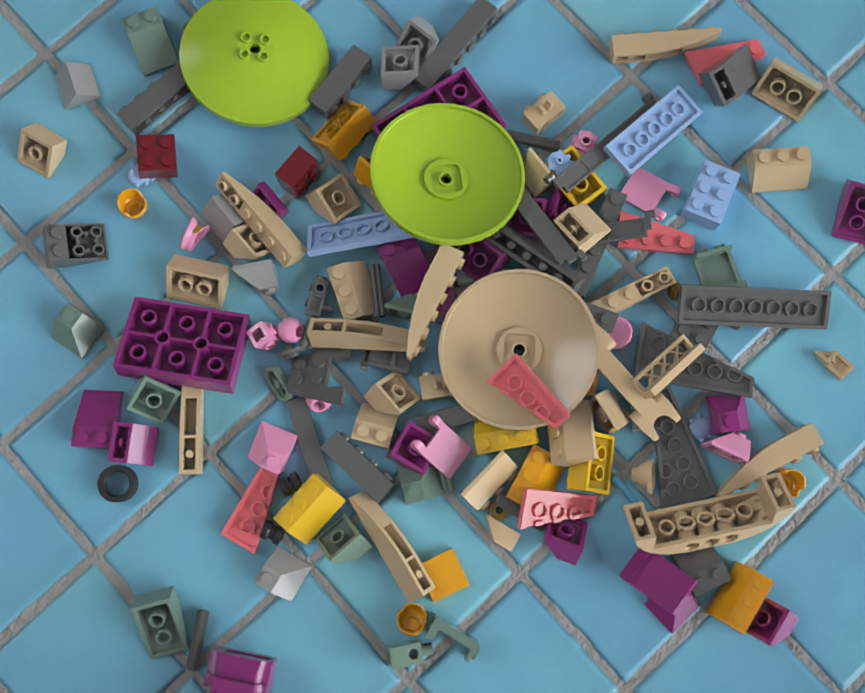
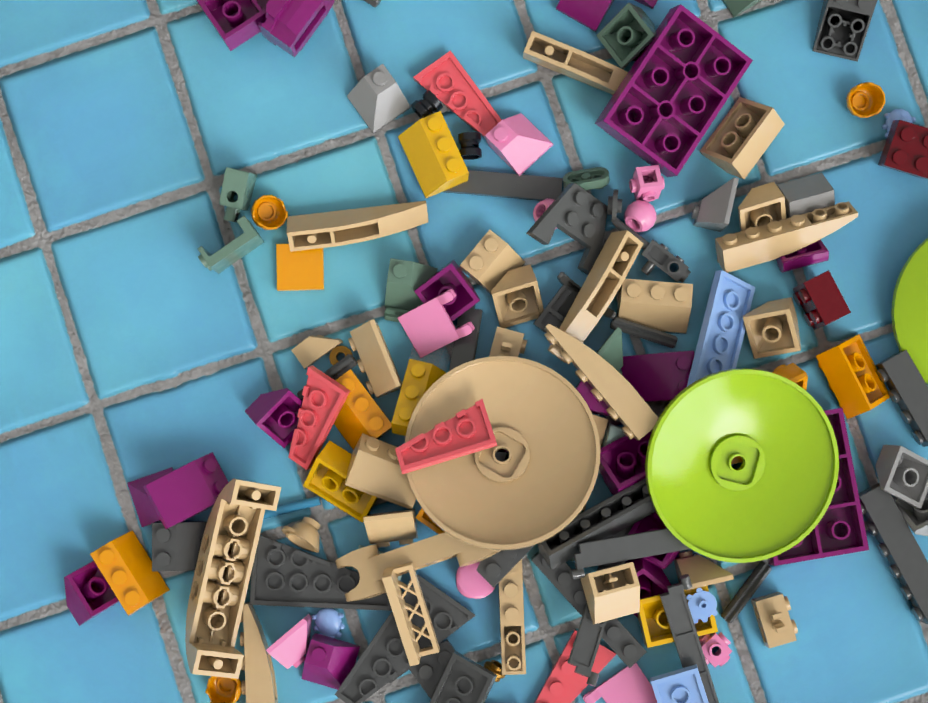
camera: 115 degrees right, 5 degrees up
bright pink piece [180,217,210,252] -> none
sand green slope [315,513,373,563] -> none
dark grey brick [320,431,394,502] -> none

